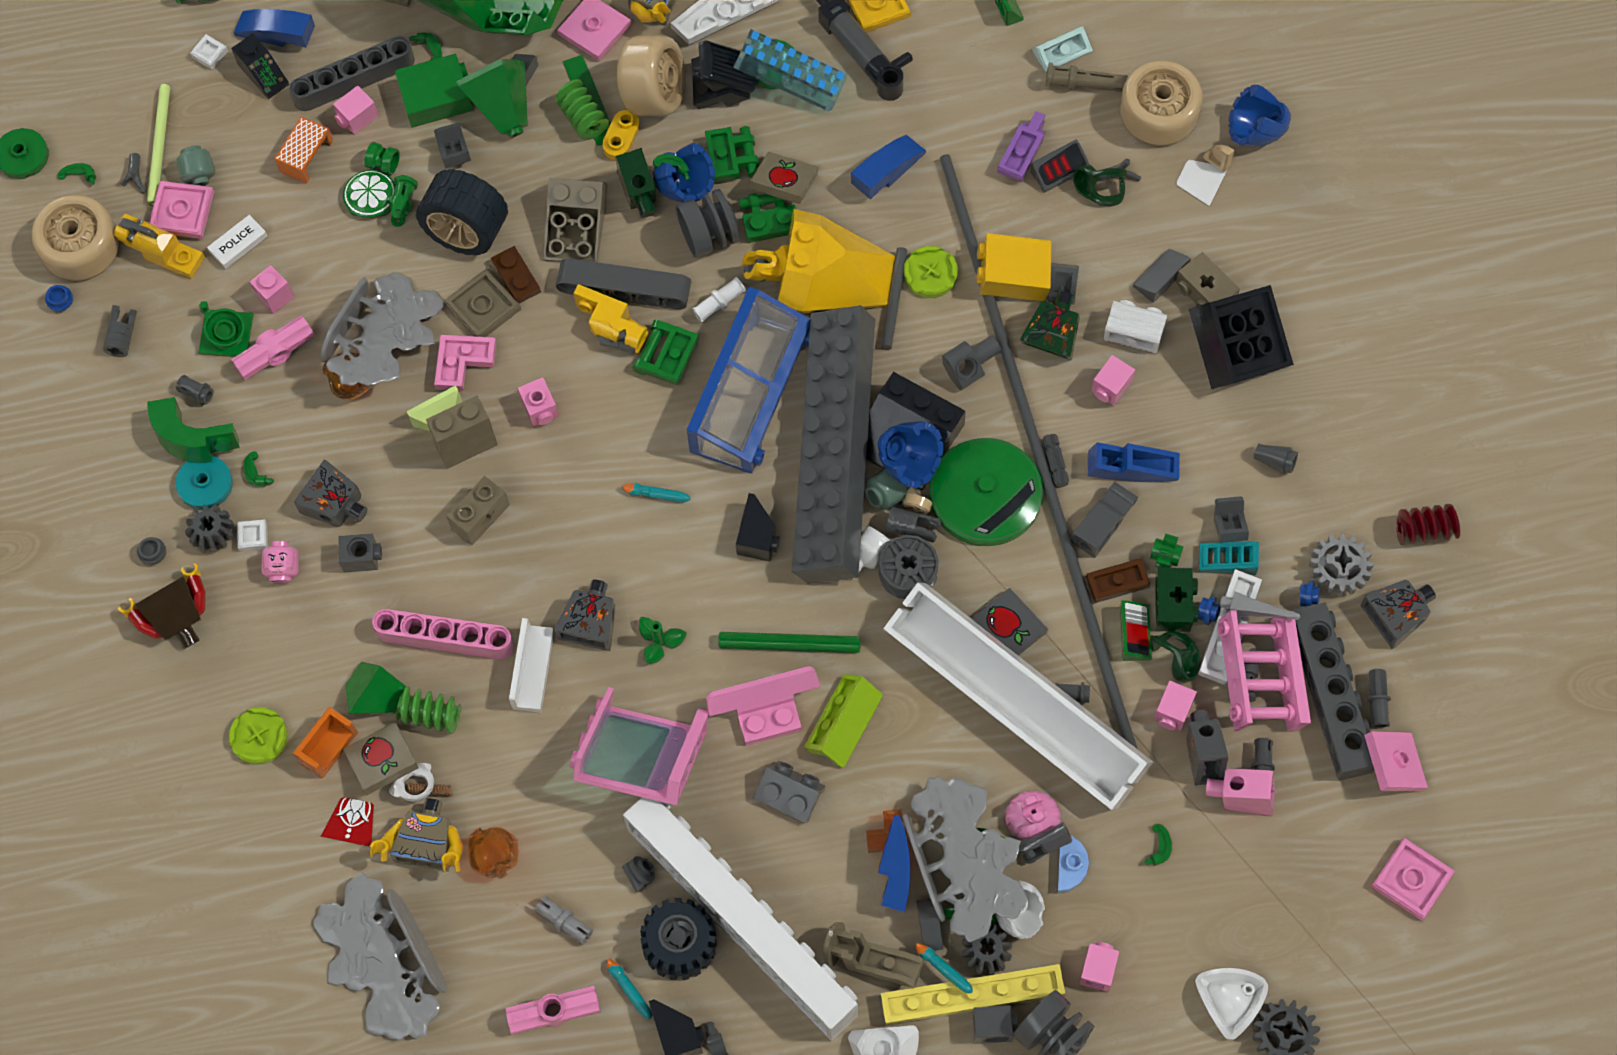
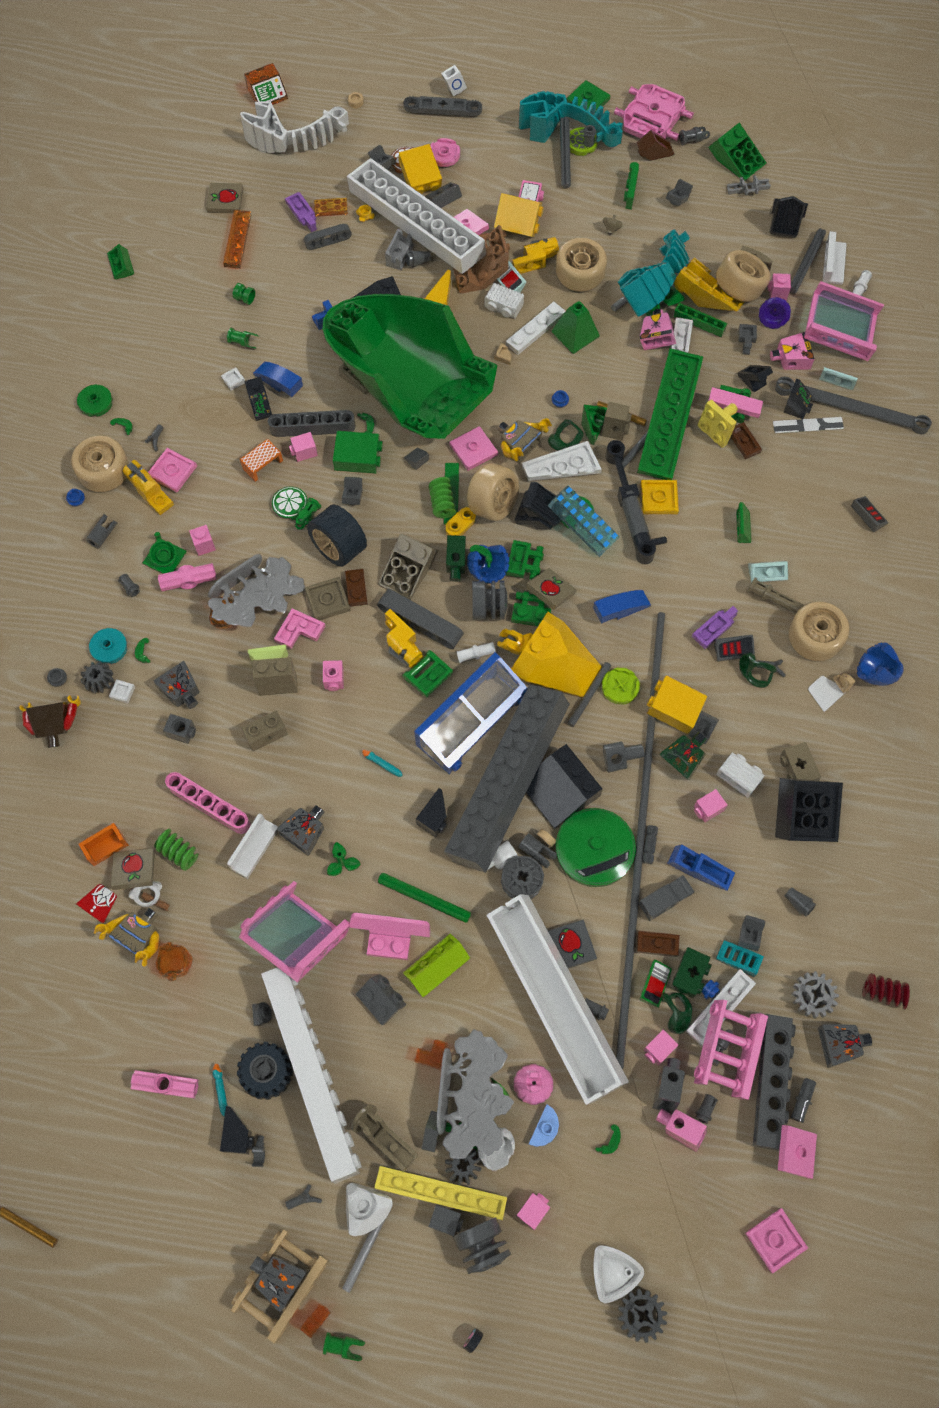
camera: 20 degrees right, 0 degrees up
yellowish green piece [147,84,170,206] -> none
green arch [147,397,240,463] -> none
sand green head [176,145,215,186] -> none
white tile [207,215,268,269] -> none
lime tile [229,707,288,765] -> none
bright pink head [262,541,299,583] -> none
light grey plant [313,873,447,1041] -> none
green slope [345,662,406,714] -> none
green wheel [364,142,400,175] -> none
green slope [457,59,528,138] -> none
light grey pin [534,896,593,945] -> none
sand green head [865,469,907,510] -> none
blue hair [877,421,943,488] -> none
blue slope [877,815,910,912] -> none
teal piece [916,943,973,993] -> none
dark grey bar [1019,822,1072,864] -> none
dark grey slope [1133,249,1191,303] -> none
green gear [1150,533,1184,568] -> none
light grey piece [1220,591,1300,620] -> none
blue plate [1300,581,1320,607] -> none

